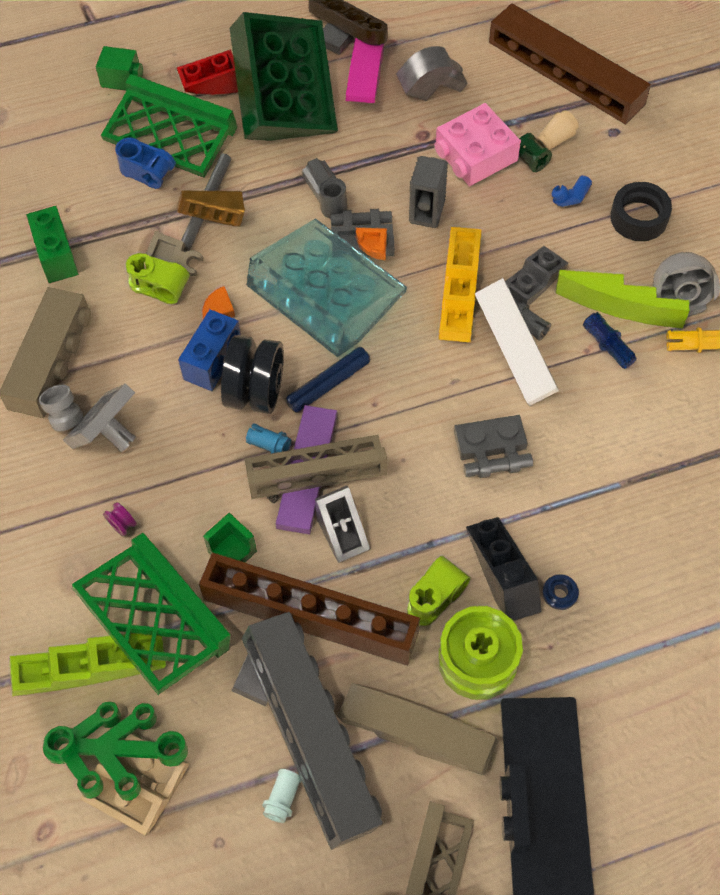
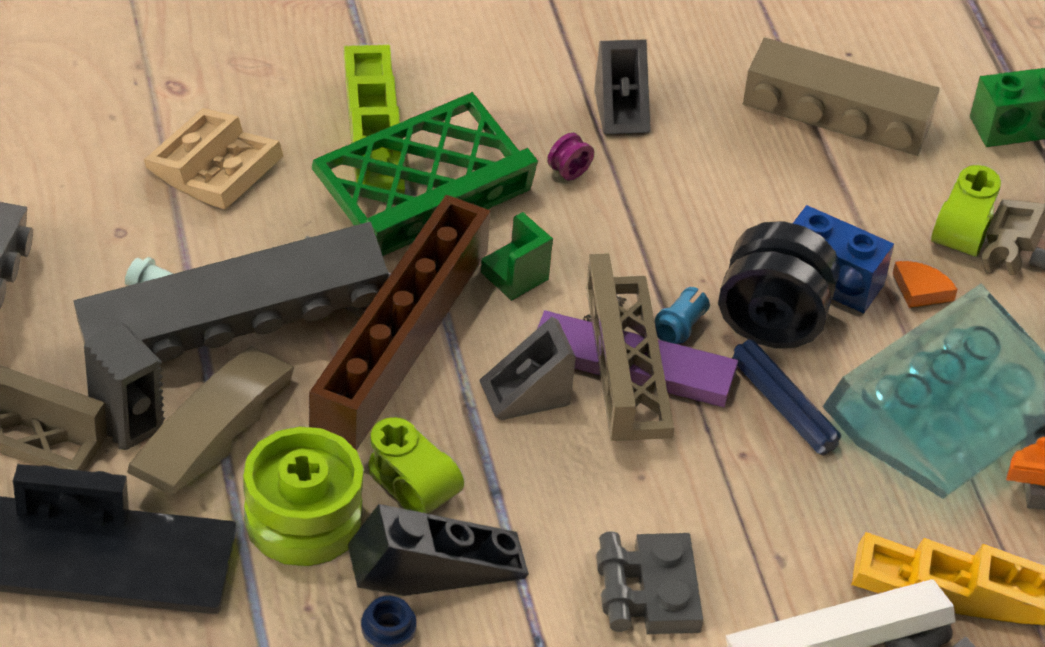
camera: 90 degrees right, 15 degrees down
light grey wheel [39,385,83,431] -> none
green plant [43,702,188,801] -> none
light grey tile [63,384,136,452] -> none
none -> dark grey brick [84,323,165,450]
none -> flat silver slope [594,39,650,134]

